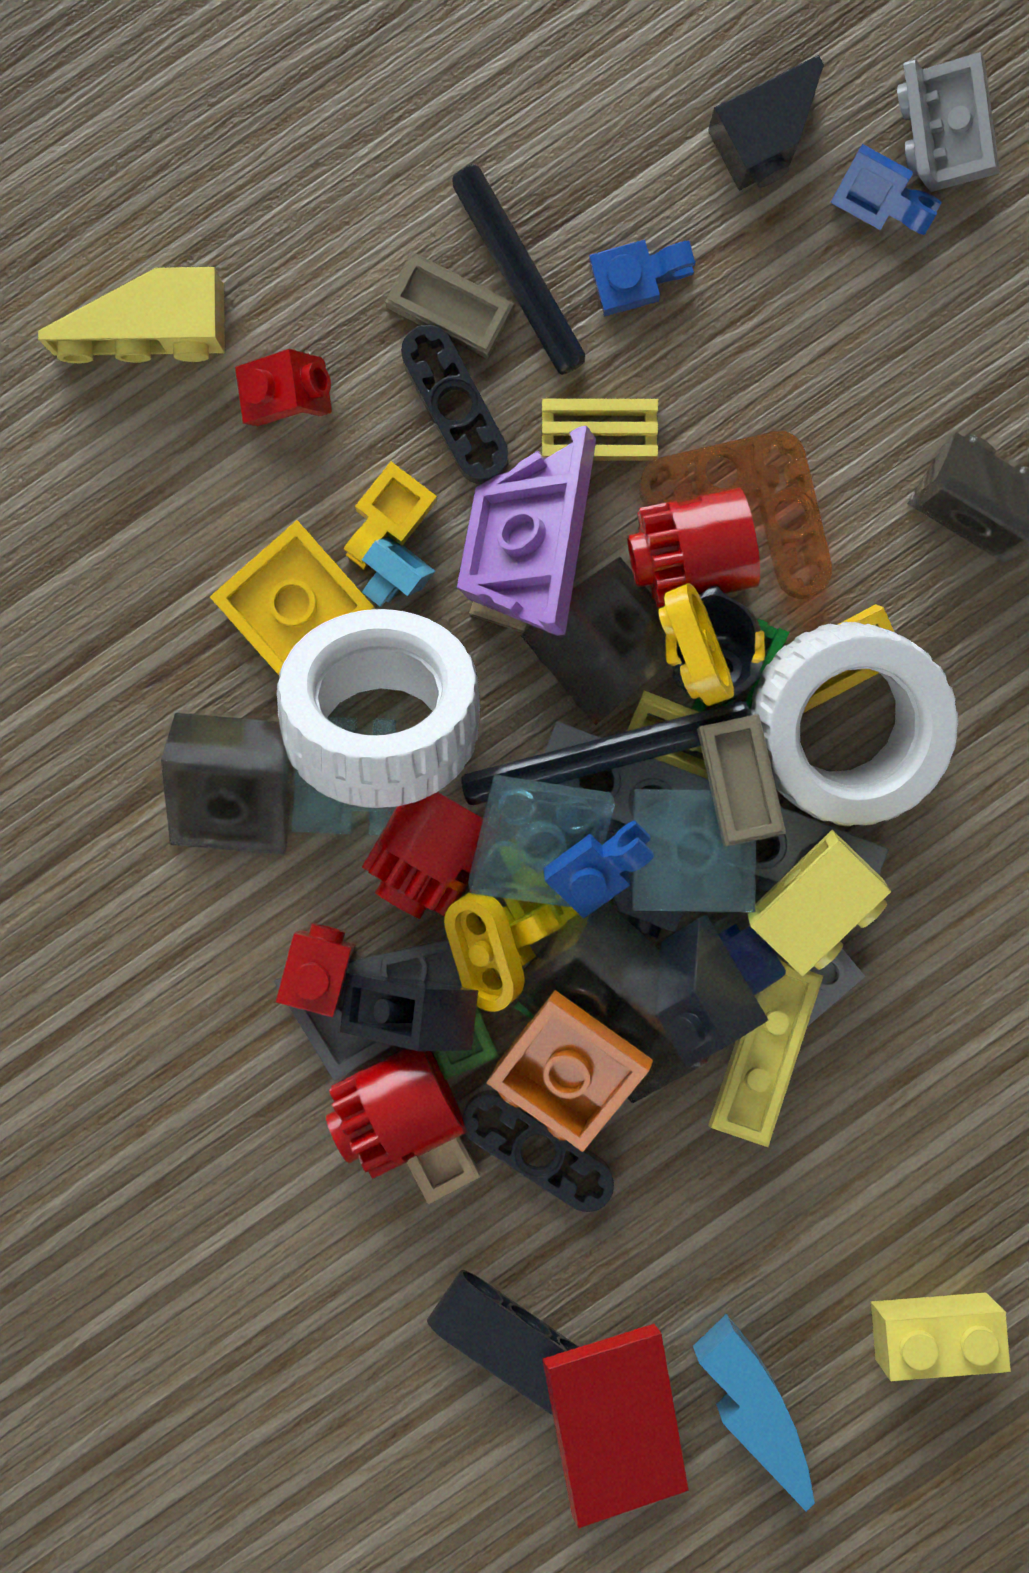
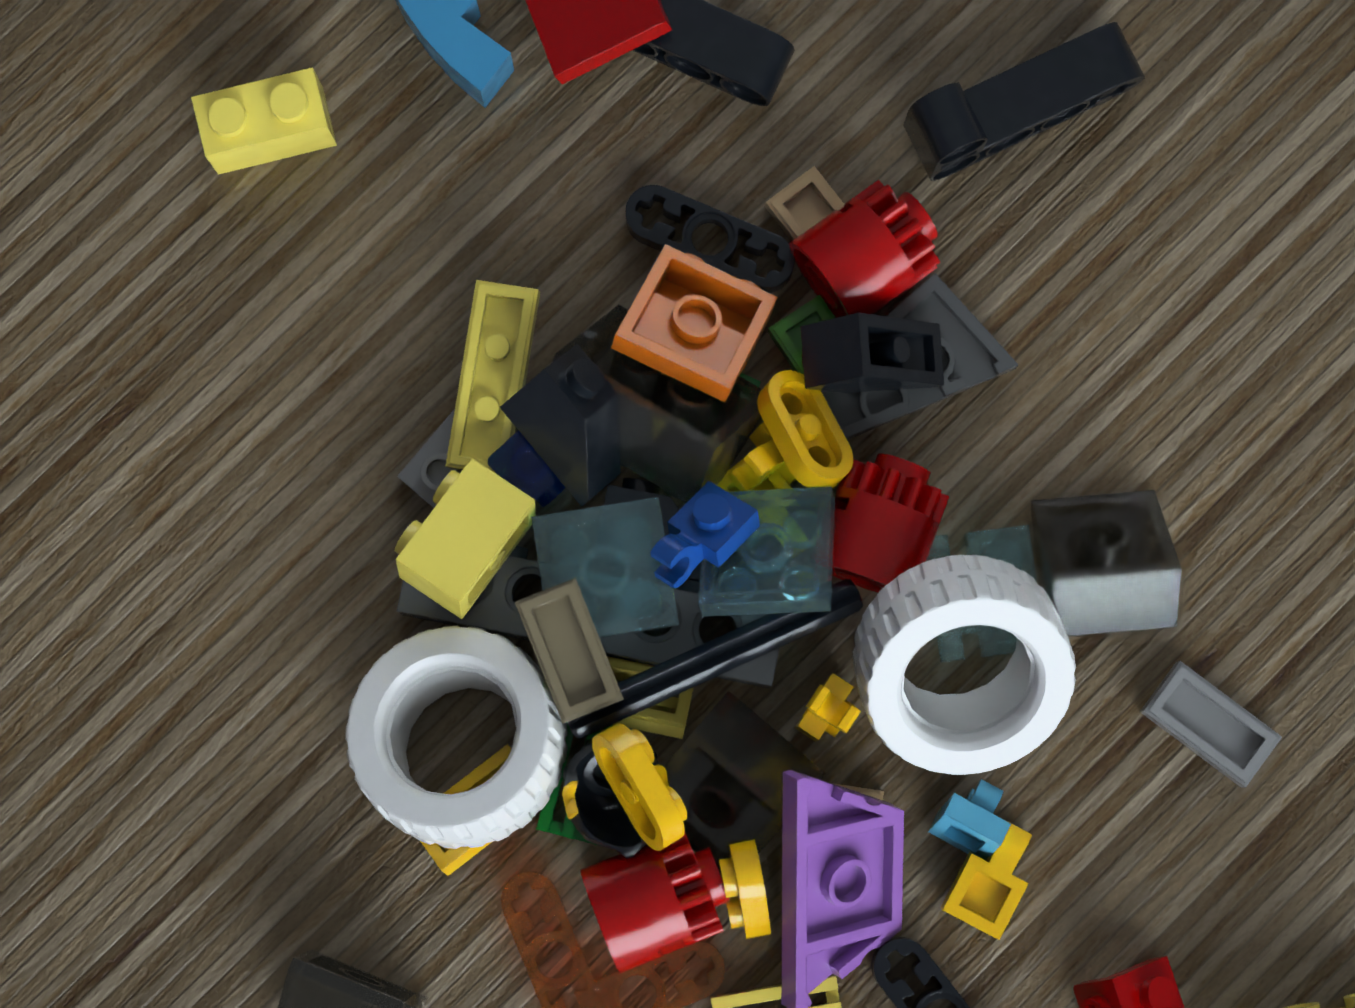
camera: 170 degrees right, 5 degrees down
yellow plate [210,520,376,675] -> none
red bracket [276,923,356,1017] -> none
none -> yellow plate [719,839,771,939]
none -> yellow plate [794,673,861,742]
none -> black beam [903,22,1145,181]
none -> light grey tile [1140,661,1282,788]

